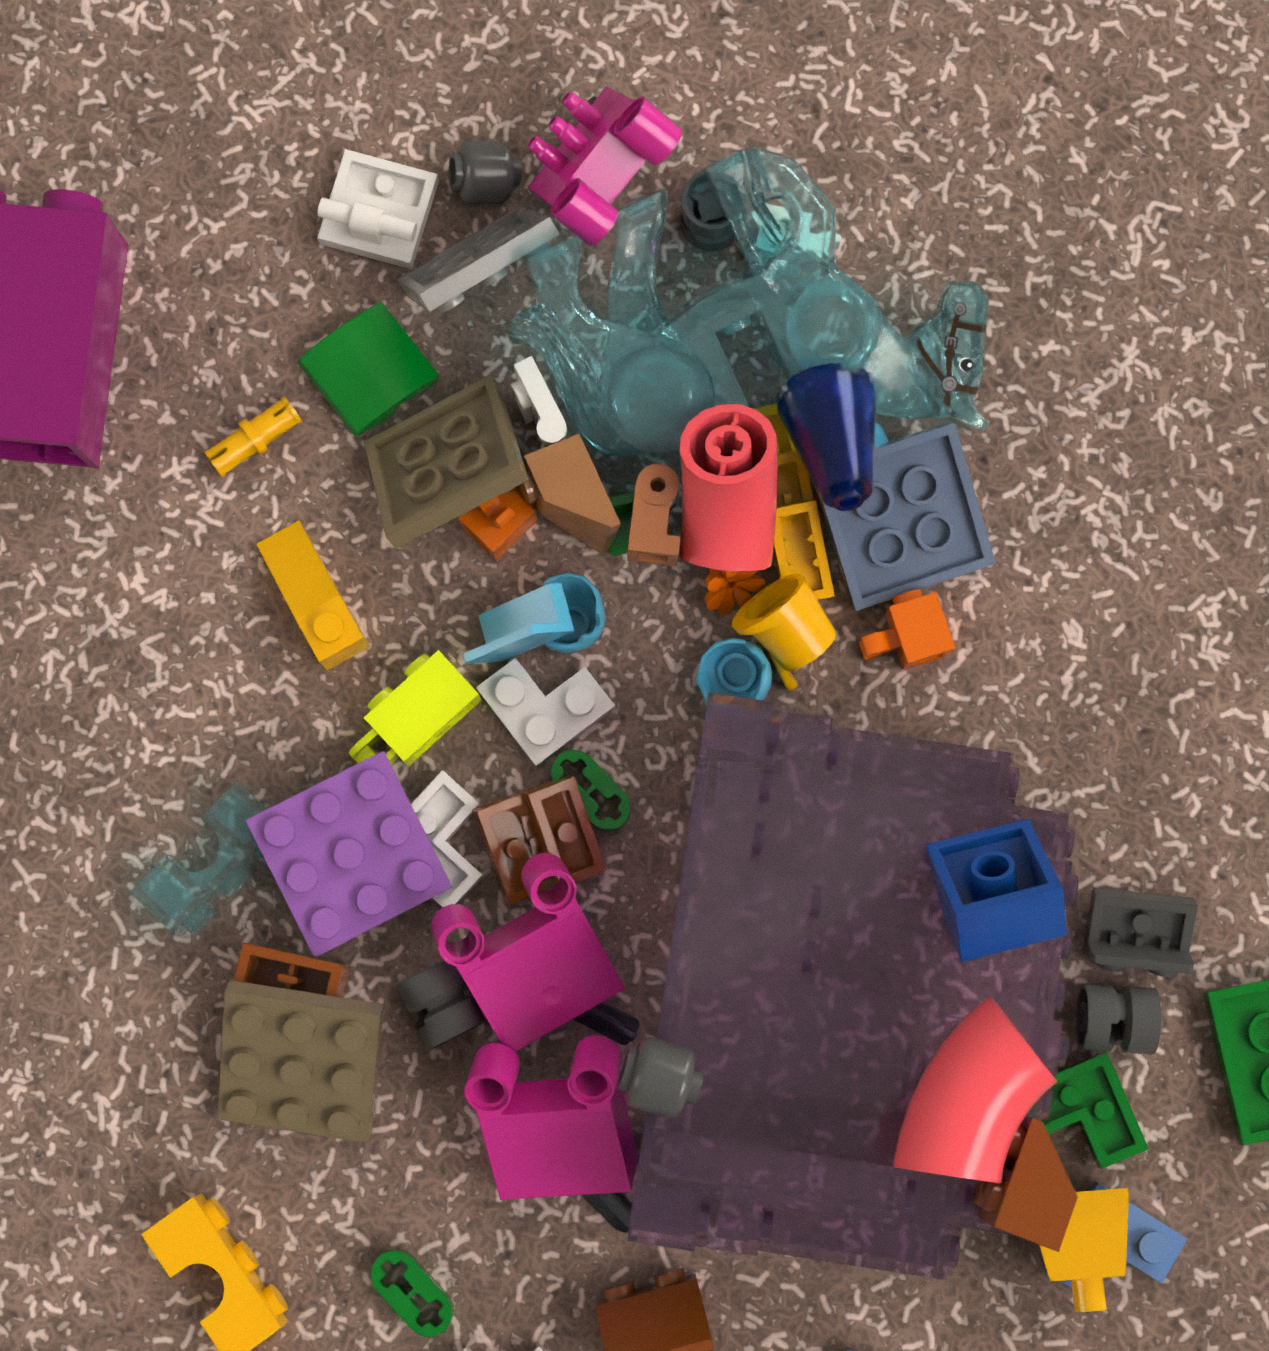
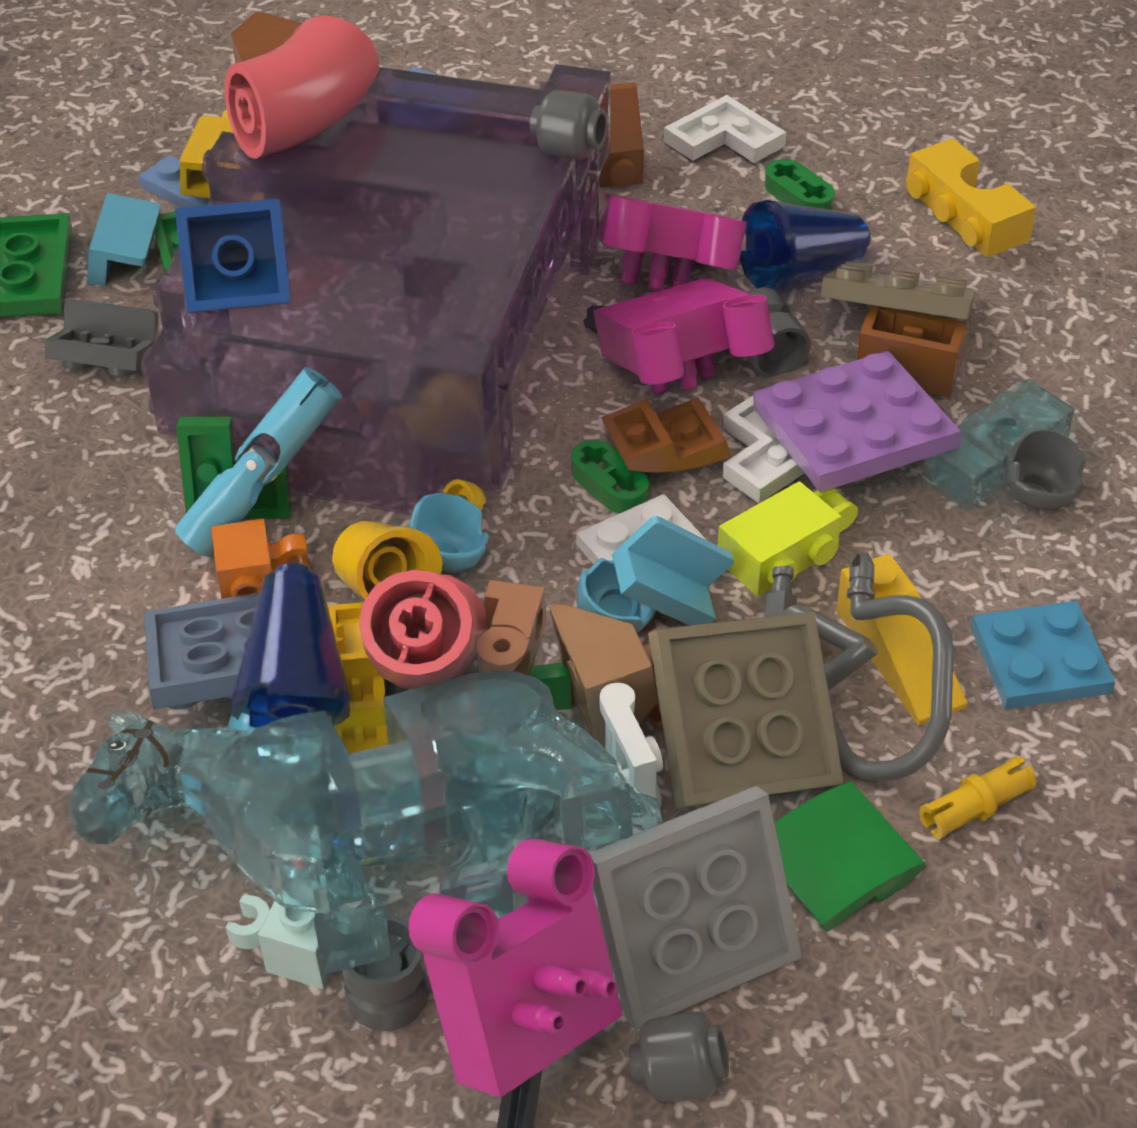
camera: 175 degrees left, 35 degrees down
white plate [317,149,439,269] -> none
dark grey wheel [1076,984,1161,1055] -> none
none -> medium azure panel [87,193,161,285]
none -> medium azure piece [175,367,342,557]
none -> green plate [176,417,291,519]
none -> clear blue cone [740,200,871,293]
none -> dark grey piece [765,552,954,782]
none -> dark azure plate [971,601,1115,709]
none -> dark grey hair [1005,429,1086,510]

